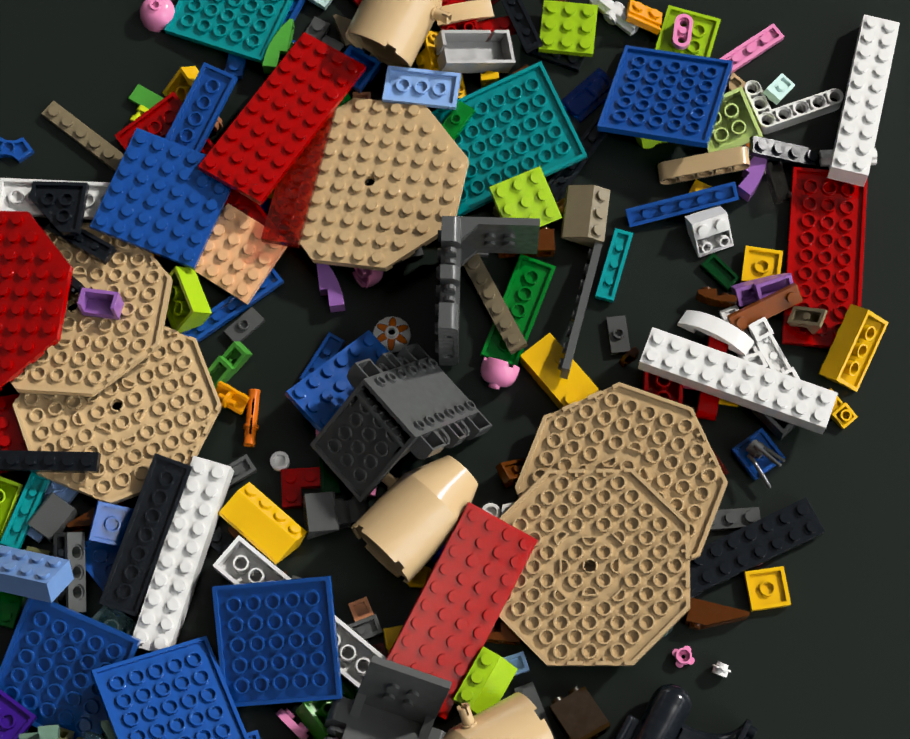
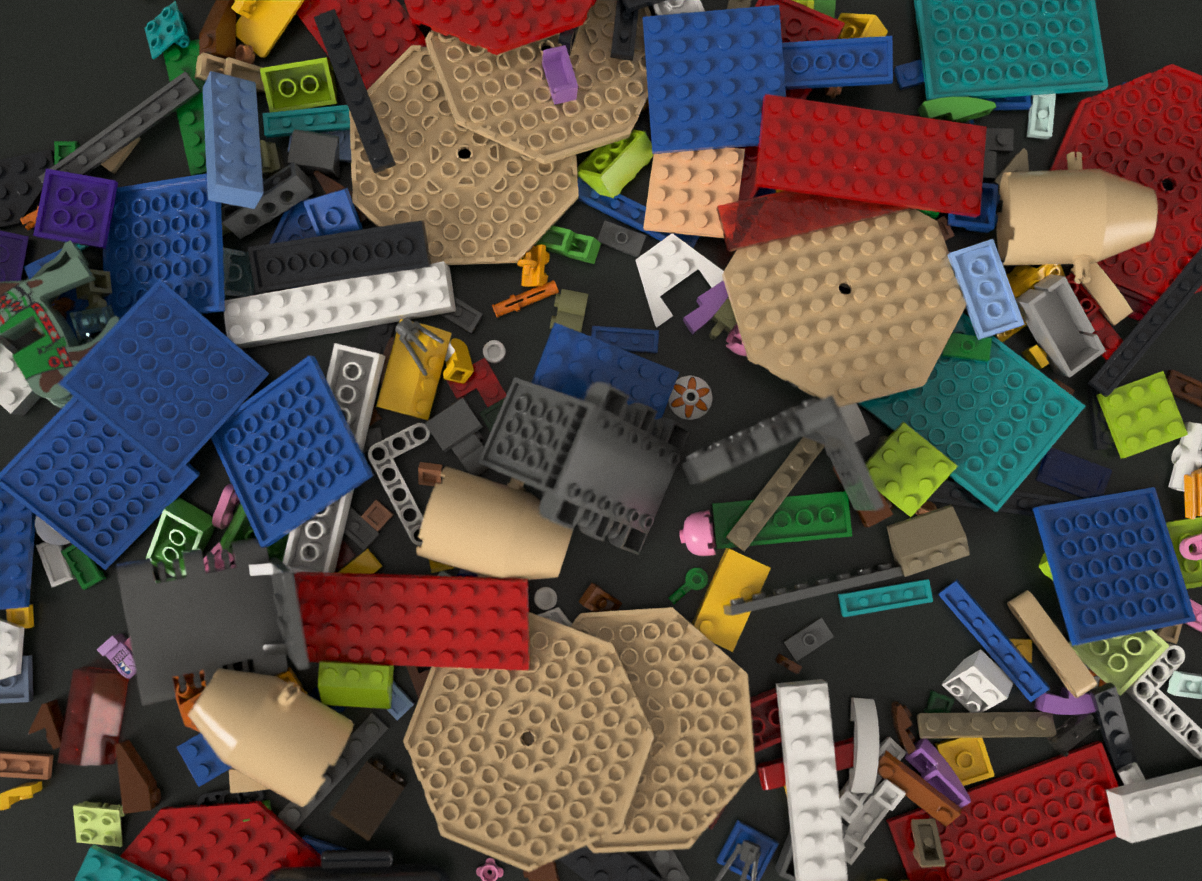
camera: 60 degrees right, 15 degrees up
none -> white beam [368,423,430,546]
none -> dark grey plant [395,318,444,376]
none -> nougat plate [418,462,443,486]
none -> yellow leg [443,338,474,384]
none -> olive brick [550,289,588,333]
none -> white wing [636,234,724,327]
none -> green plate [668,567,708,604]
none -> olive brick [709,298,737,340]
none -> dark tan plate [917,712,1057,739]

